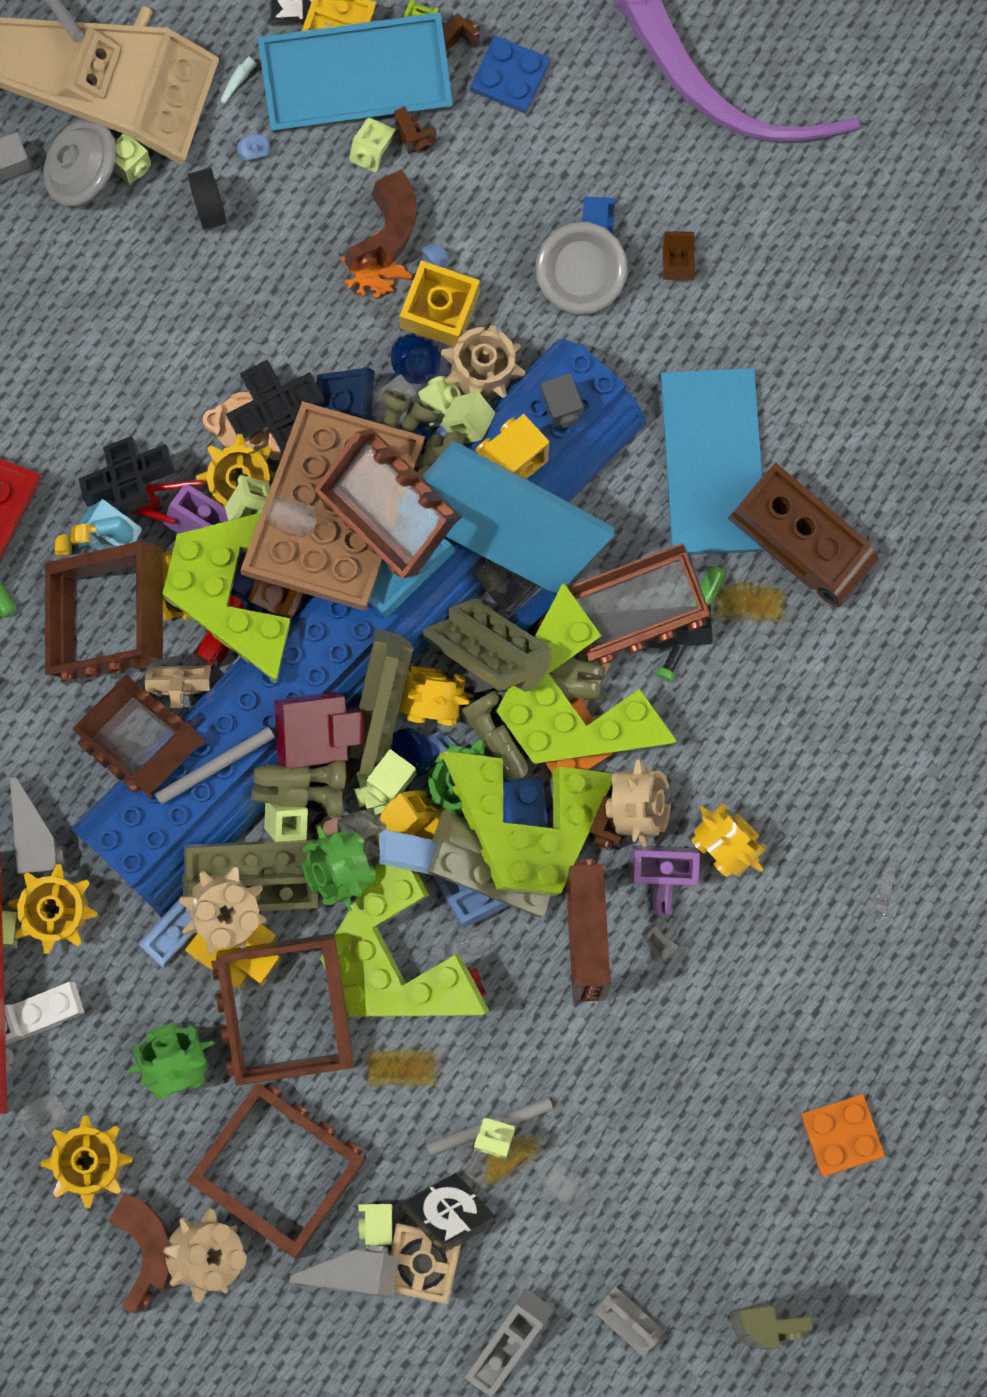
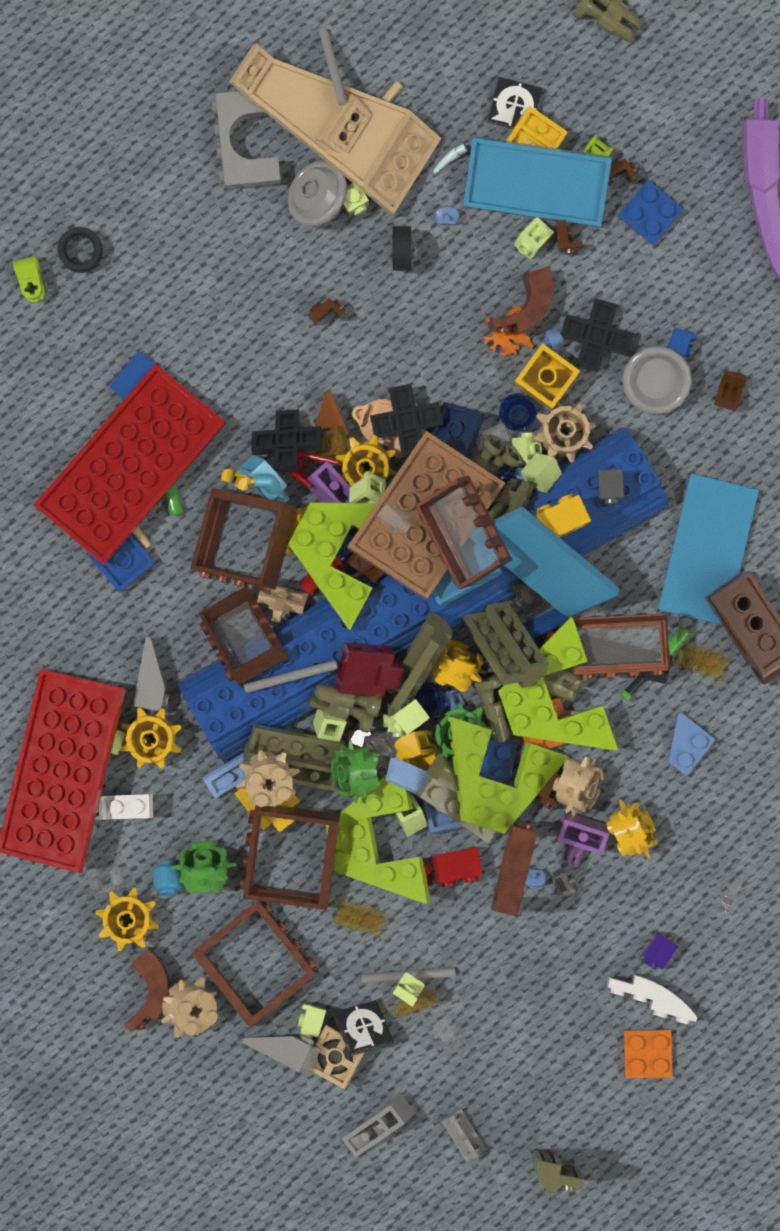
camera: 20 degrees right, 10 degrees up
none -> dark azure head [153,861,183,896]
none -> reddish brown bracket [308,297,345,325]
none -> clear yellow slope [309,426,349,467]
none -> dark orange slope [315,391,349,438]
none -> yellowish green brick [395,795,428,837]
none -> red brick [431,847,483,887]
none -> medium blue piece [525,869,546,888]
none -> black plate [561,298,634,372]
none -> white slope [606,974,697,1025]
none -> dark purple brick [642,932,679,970]
none -> medium blue wing [668,712,715,776]

